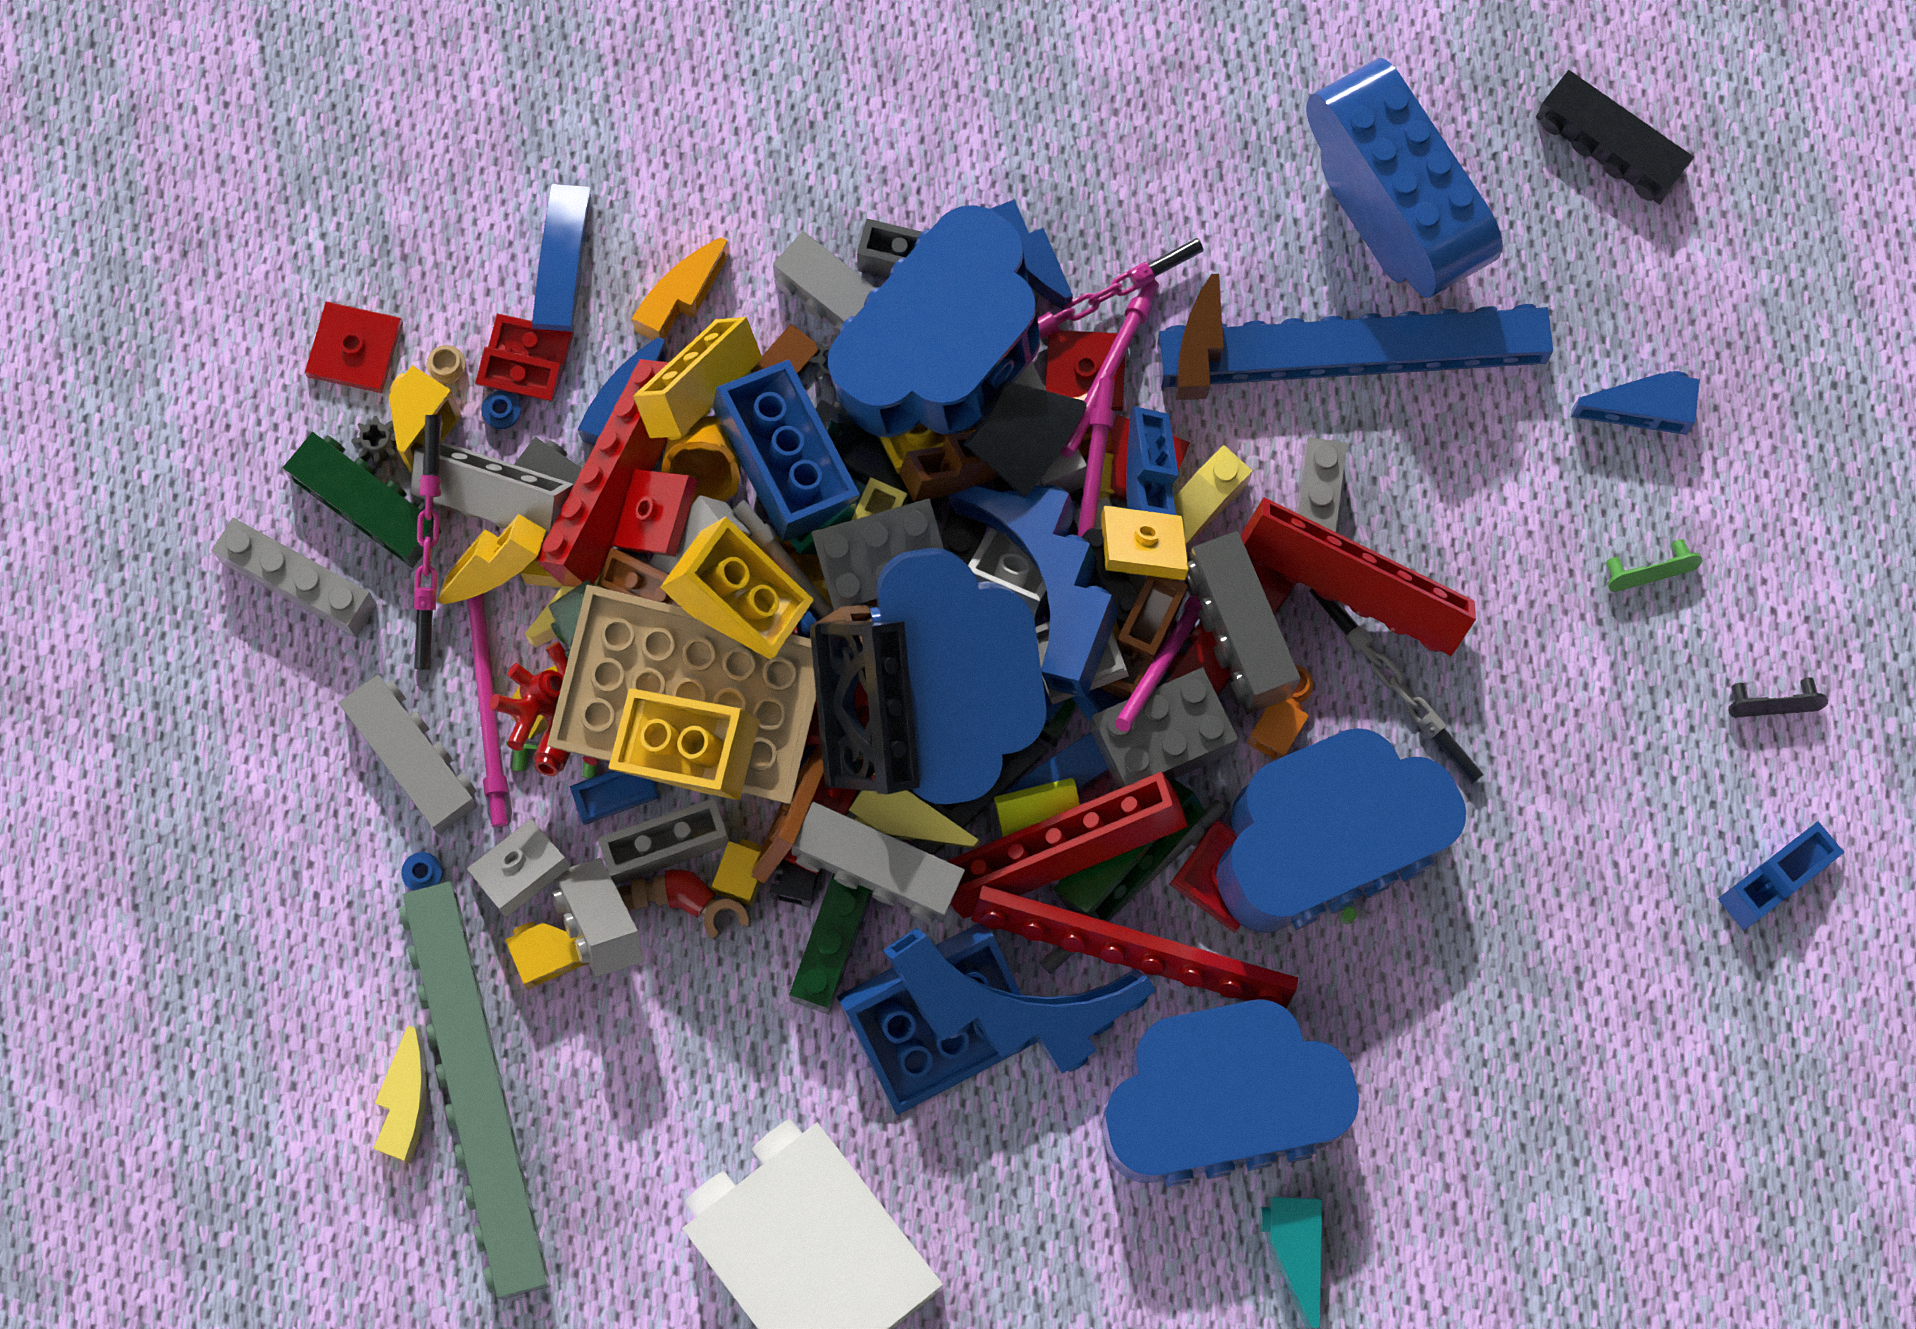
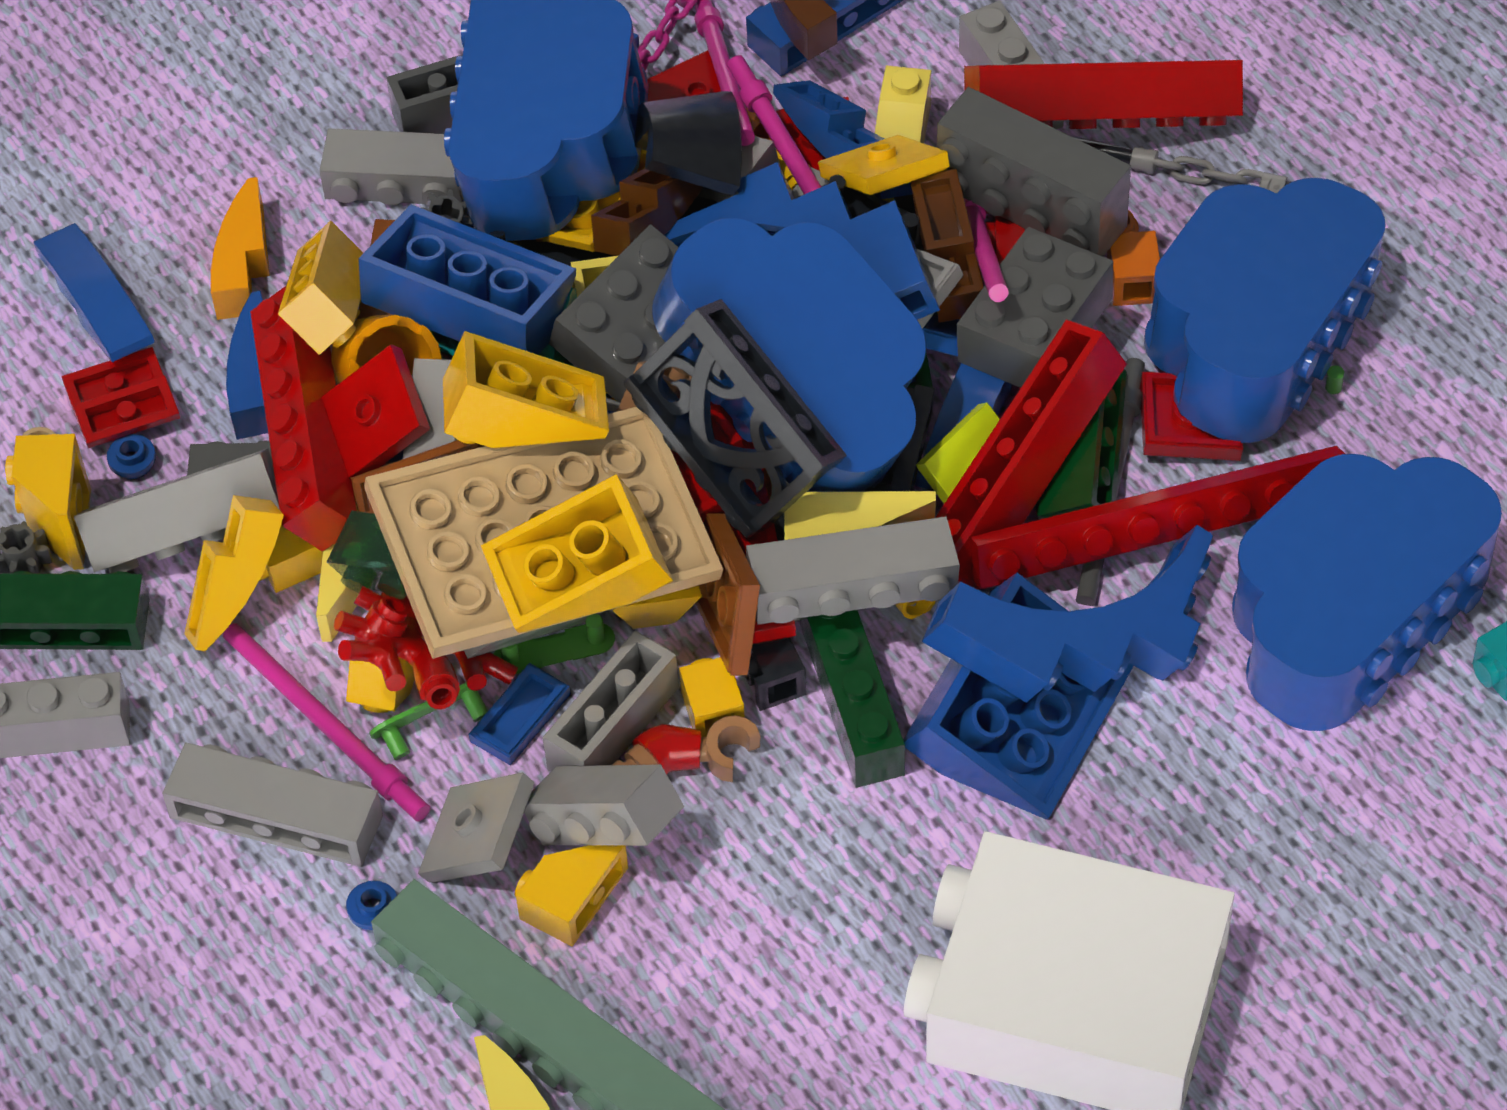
camera: 30 degrees left, 20 degrees down
piece [414,415,441,670] -> none

